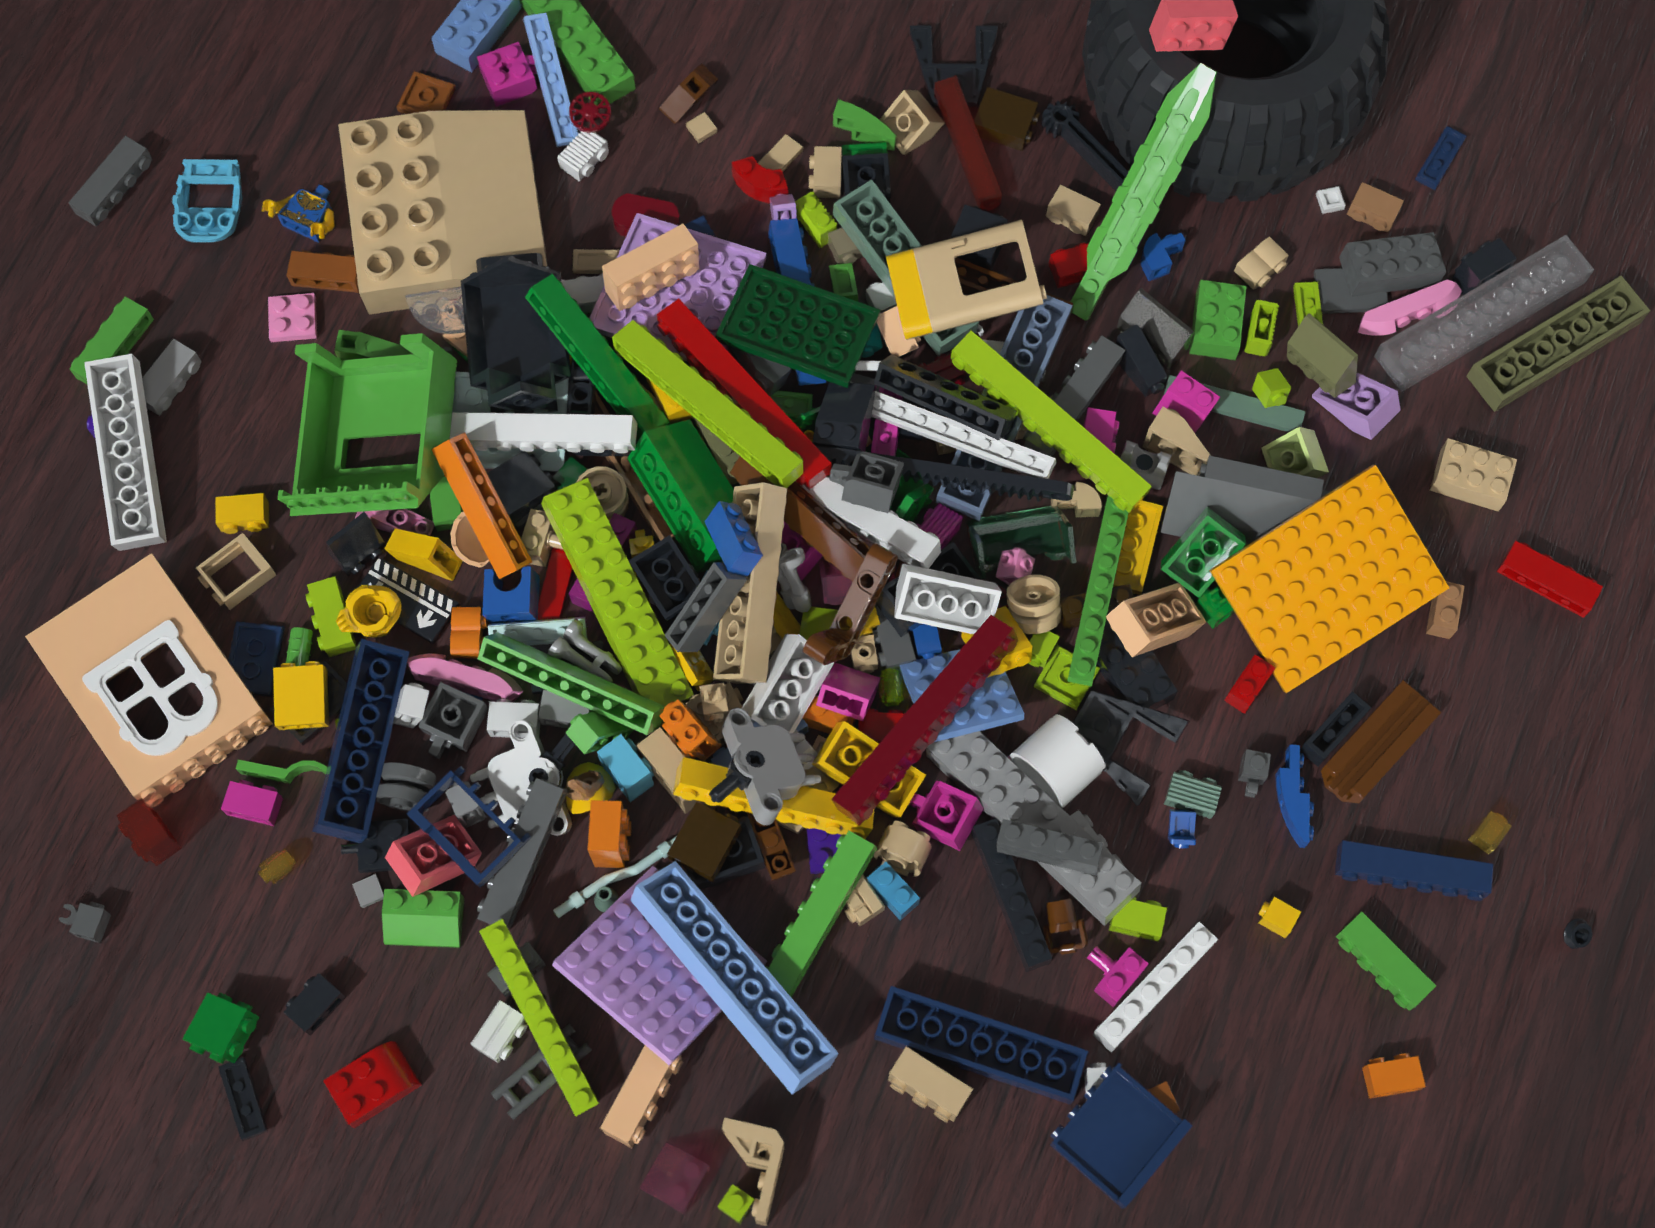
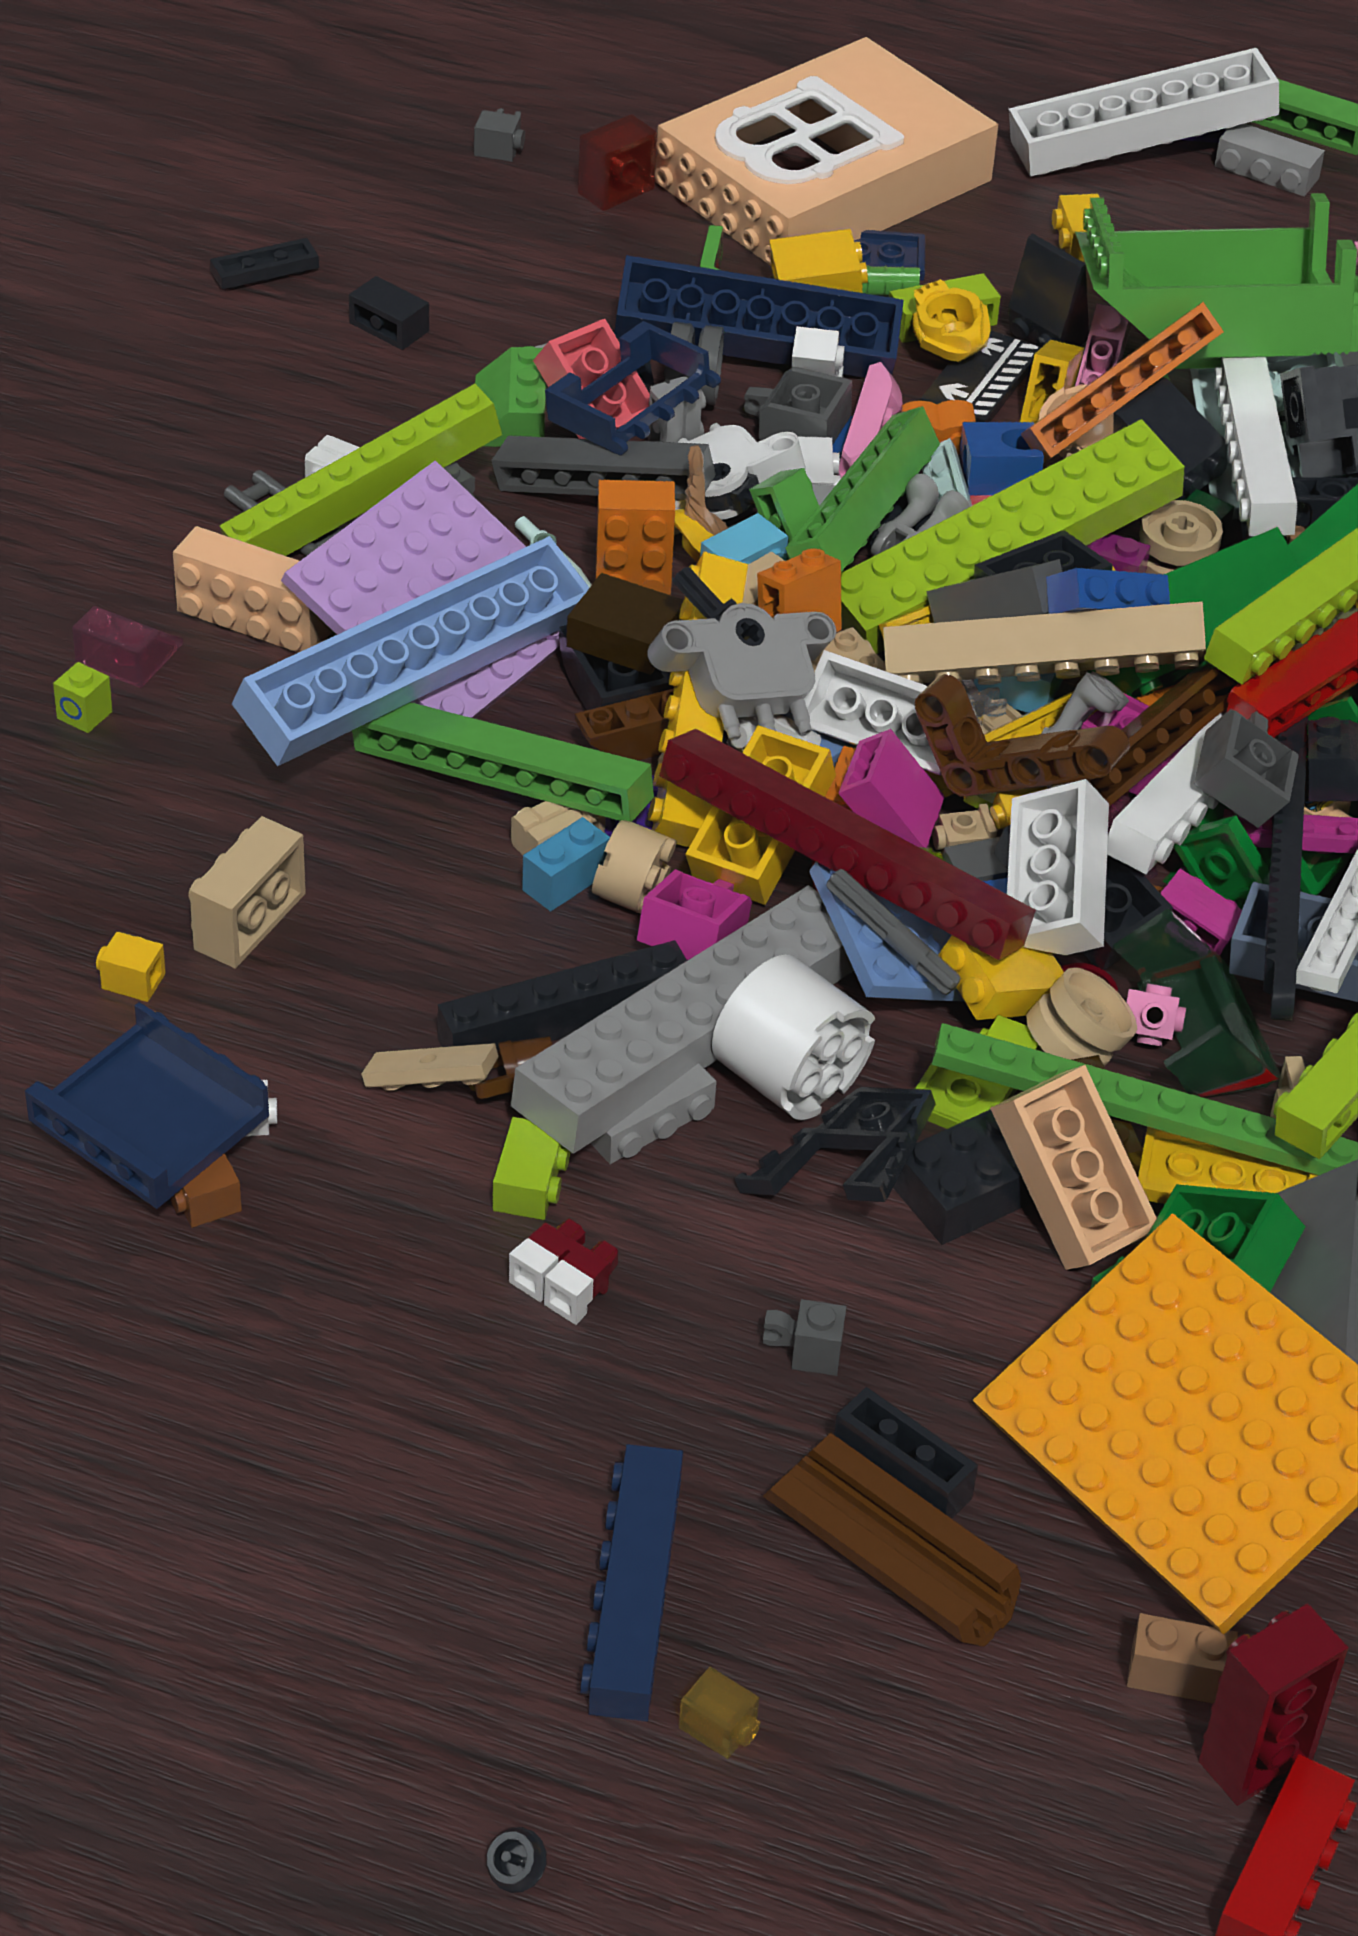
camera: 85 degrees right, 25 degrees down
green brick [183,992,259,1064] -> none
tan window [196,533,276,610] -> none
dark pink brick [221,780,283,826] -> none
clear yellow brick [258,848,297,884] -> none
red brick [323,1041,422,1128] -> none
tan brick [699,682,729,723] -> none
tan bracket [722,1118,785,1226] -> none
dark blue brick [874,986,1088,1105] -> none
dark grey brick [997,819,1103,875] -> none
dark pink brick [1087,946,1149,1007] -> none
white brick [1093,922,1218,1052] -> none
sand green brick [1164,770,1222,819] -> none
blue bracket [1168,809,1196,848] -> none
red brick [1225,655,1275,713] -> none
yellow brick [1258,897,1301,938] -> none
blue slope [1275,745,1314,848] -> none
bright green brick [1336,912,1436,1011] -> none
orange brick [1362,1053,1426,1099] -> none
none -> yellow brick [96,931,166,1002]
none -> tan tile [362,1043,499,1091]
none -> hips [509,1218,618,1325]
none -> dark grey axle [826,869,961,995]
none -> dark red brick [1198,1603,1349,1806]

